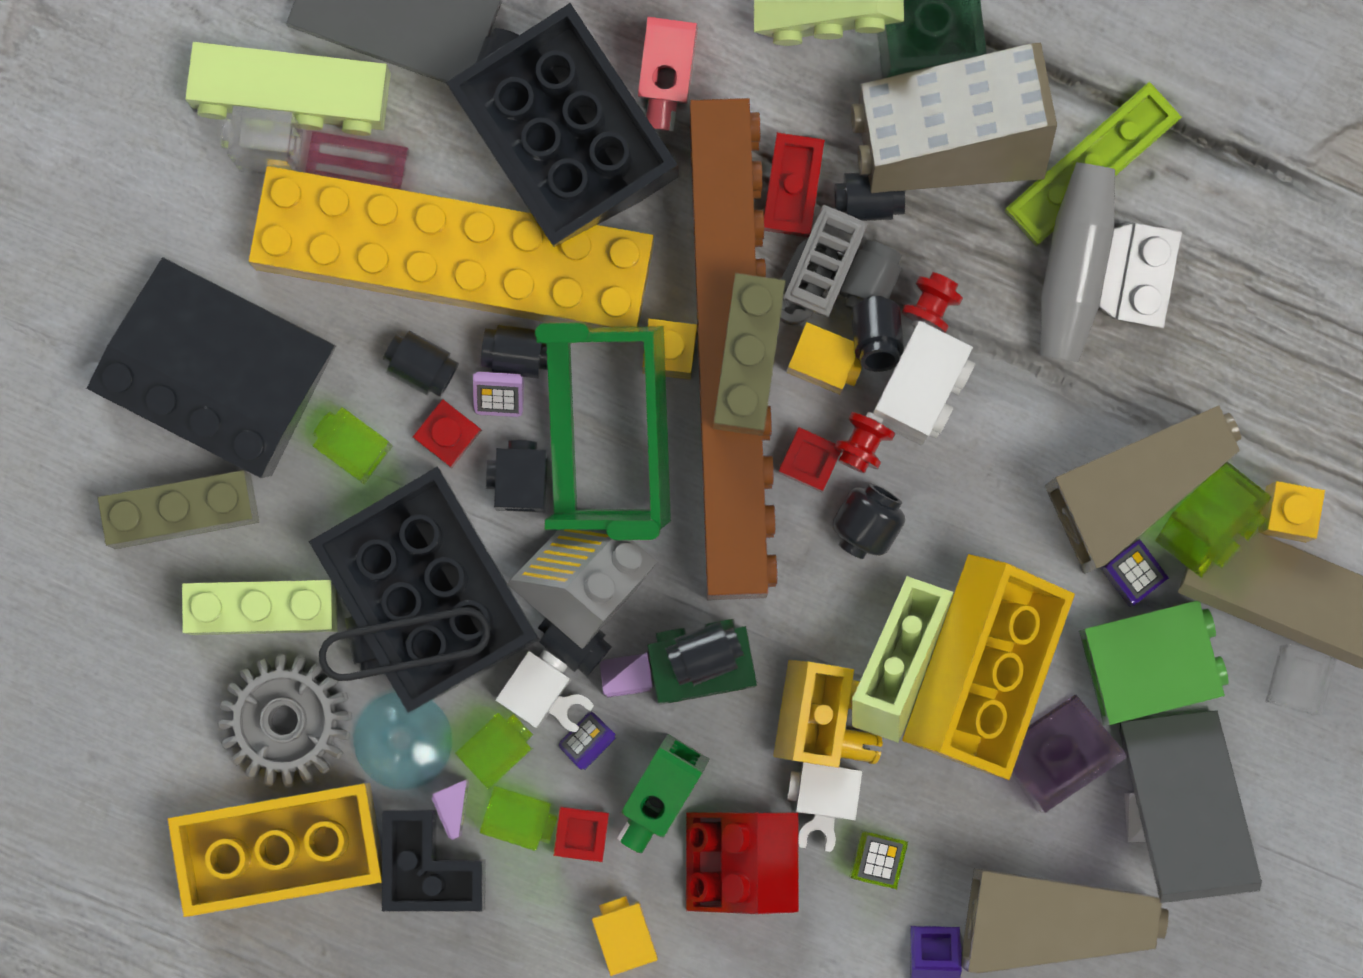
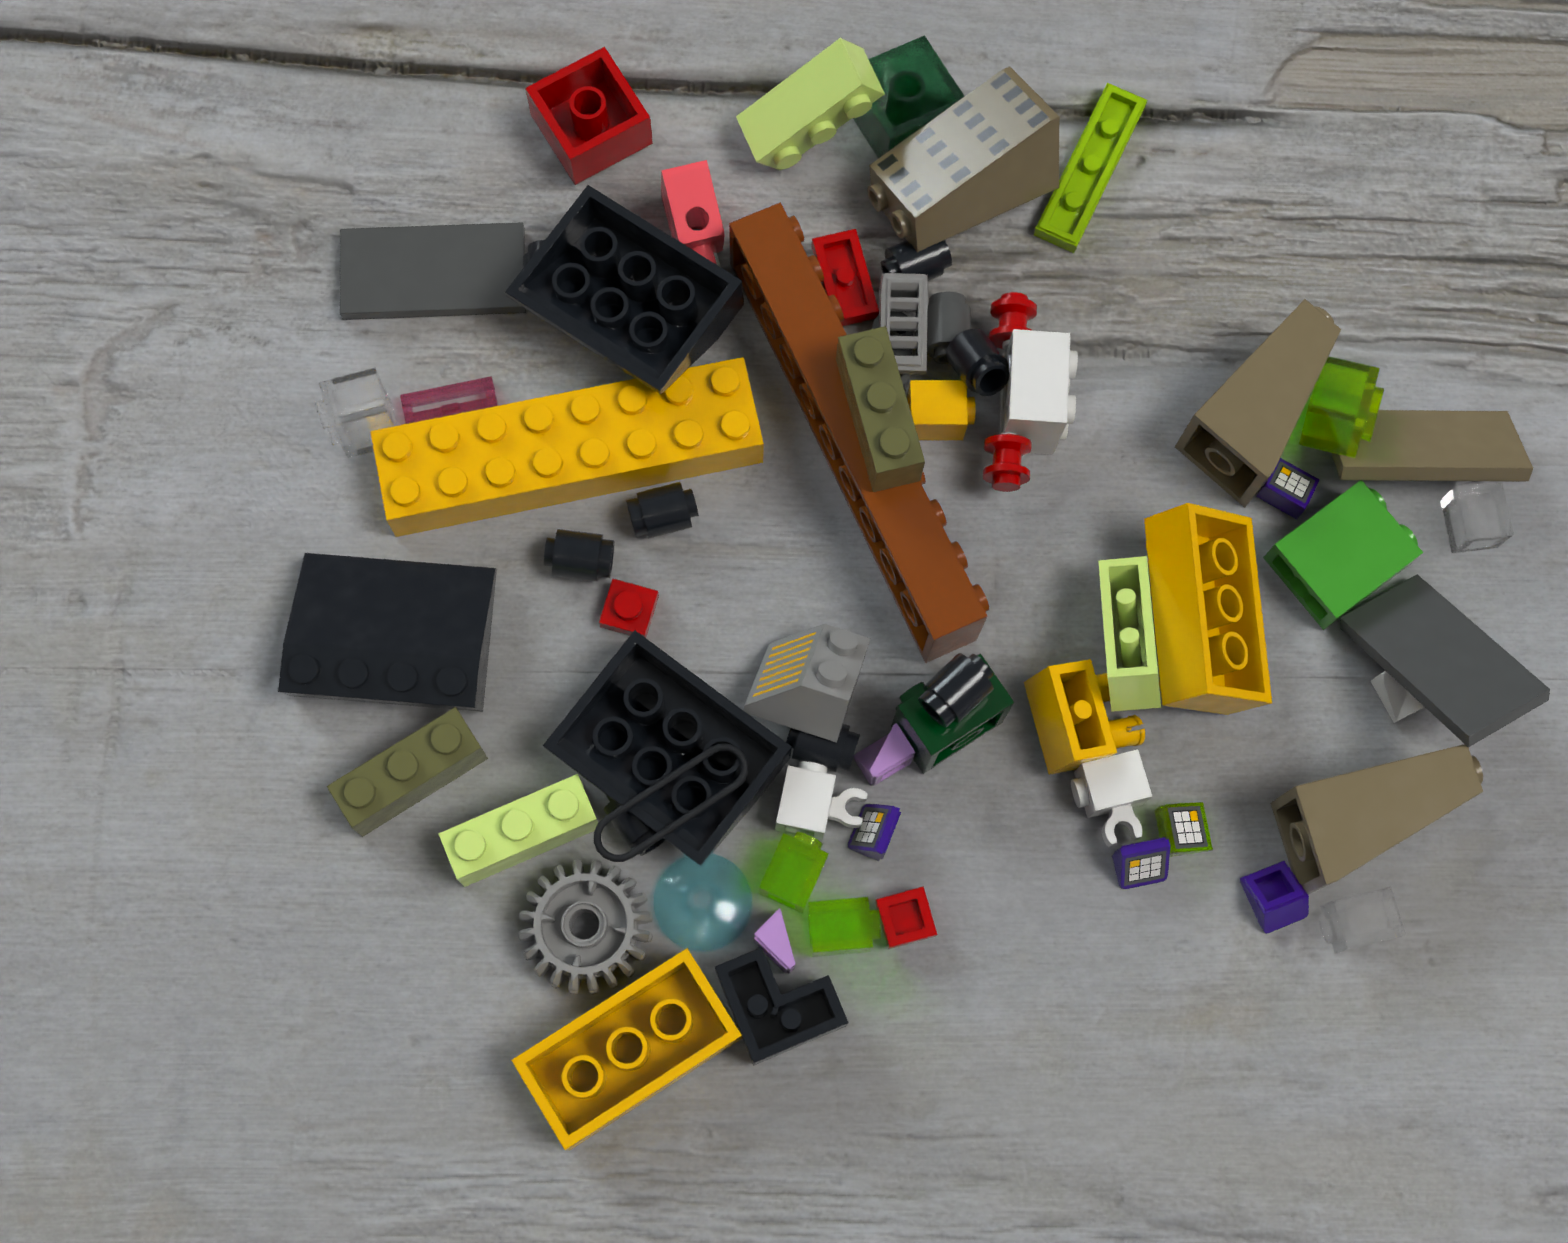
camera: 25 degrees left, 10 degrees down
yellowish green brick [185,42,391,136] -> none
clear neon green brick [313,407,393,485] -> none
slope [473,372,525,417] -> none
black brick [486,440,548,513] -> none
green piece [535,322,671,540] -> none
yellow brick [592,896,658,976] -> none
green torso [617,734,710,853] -> none
yellow brick [642,318,697,380] -> none
red slope [686,812,799,914] -> none
red plate [778,427,840,493] -> none
black head [832,483,906,559] -> none
clear purple slope [1012,694,1127,813] -> none
light grey plate [1040,162,1182,362] -> none
yellow brick [1258,481,1325,543] -> none
none -> slope [1112,837,1170,889]

